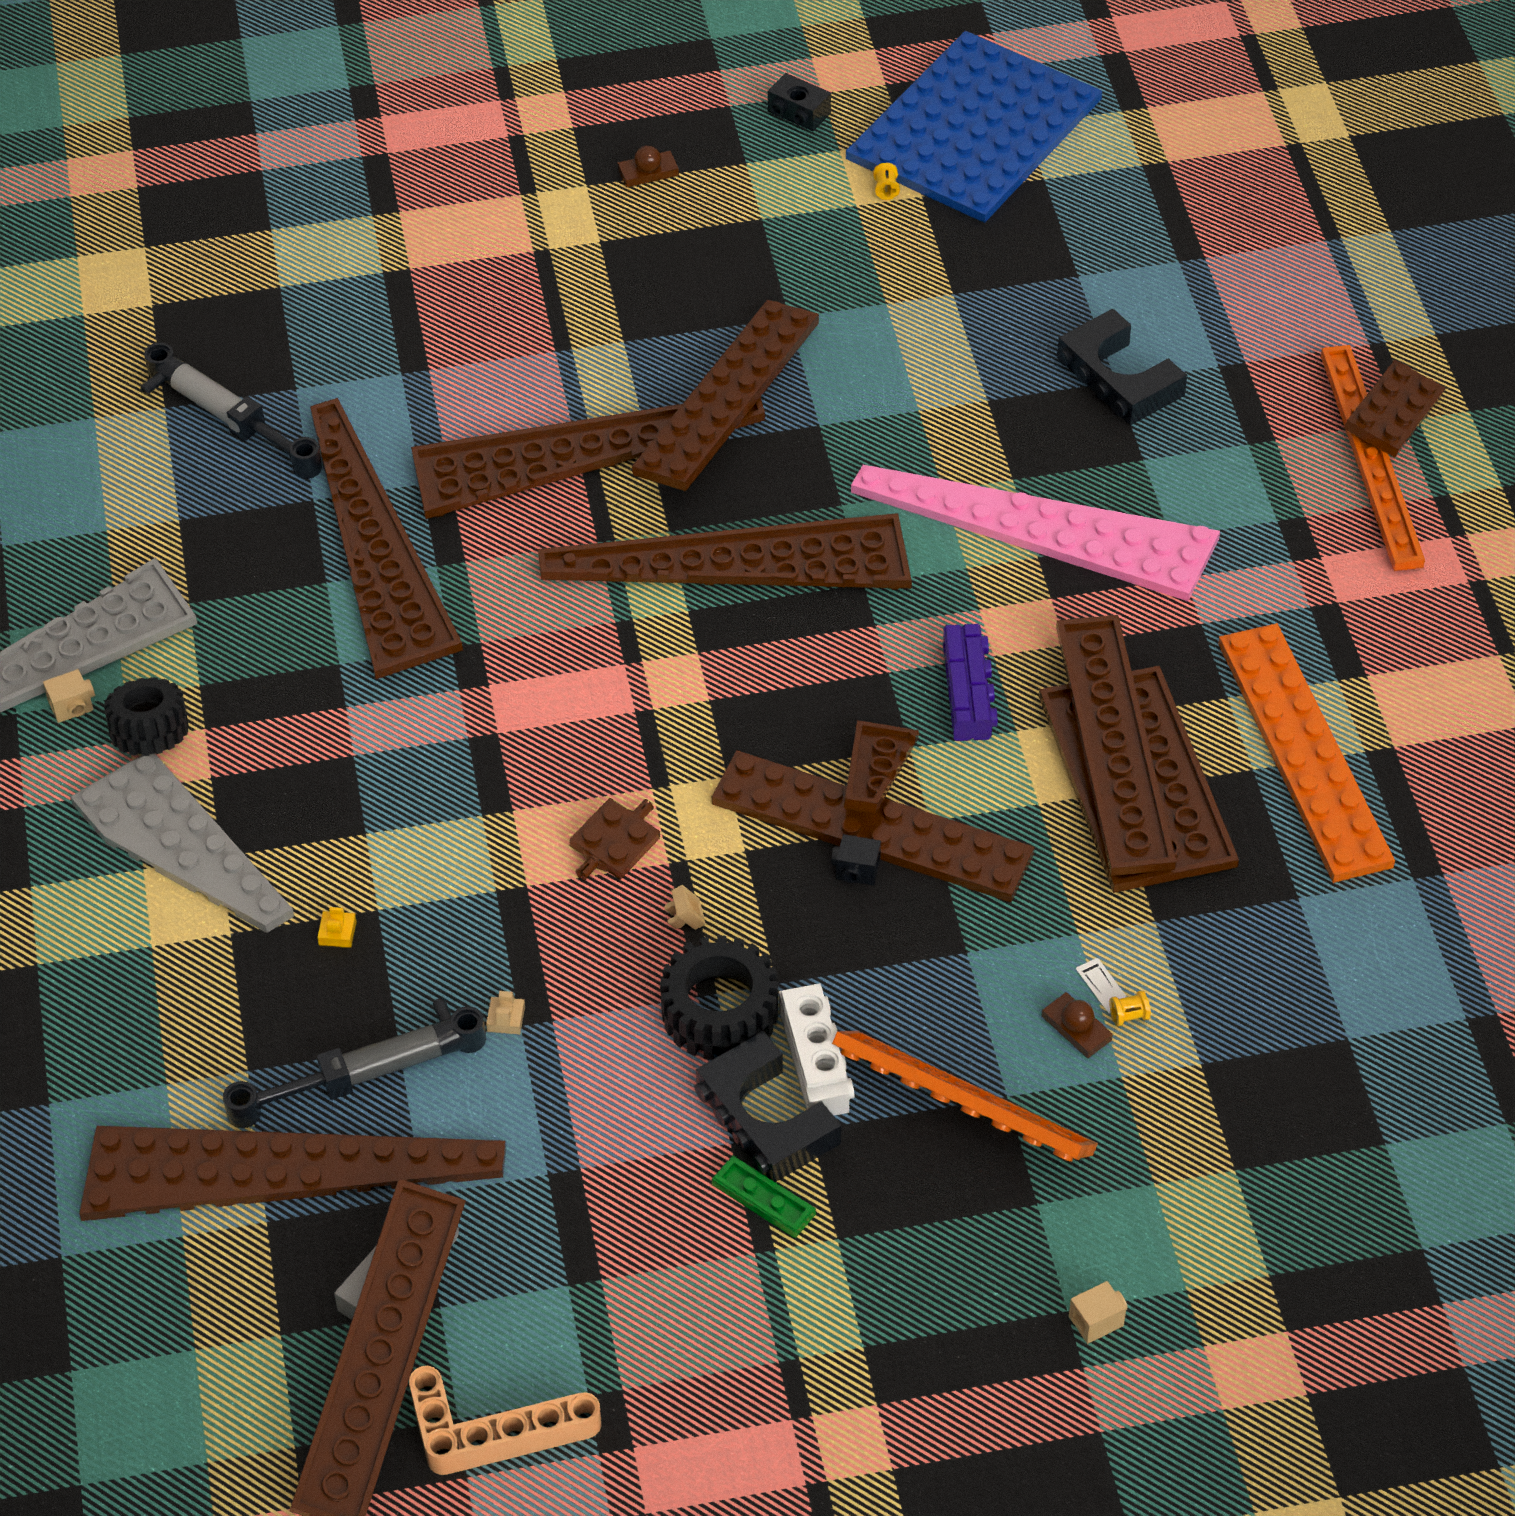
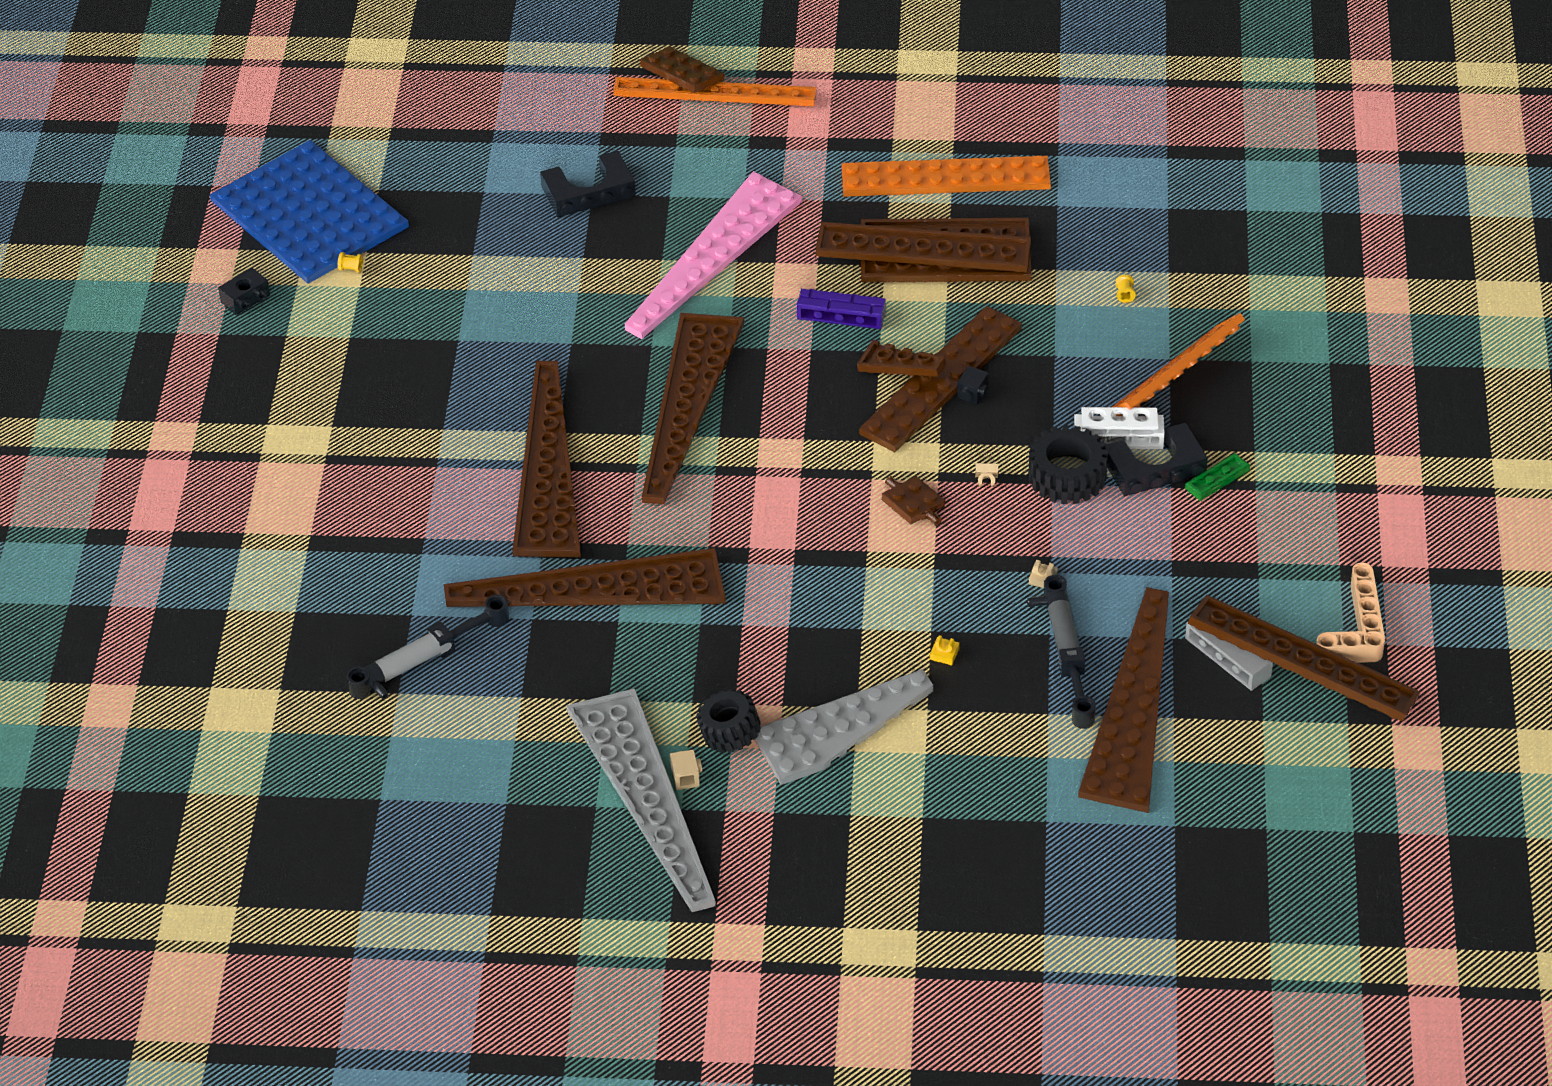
camera: 75 degrees left, 5 degrees down
reddish brown tile [618,146,679,187] -> none
reddish brown plate [632,300,819,491] -> none
reddish brown tile [1042,992,1113,1059] -> none
tan brick [1069,1281,1127,1344] -> none
white sticker [1076,958,1127,1014] -> none

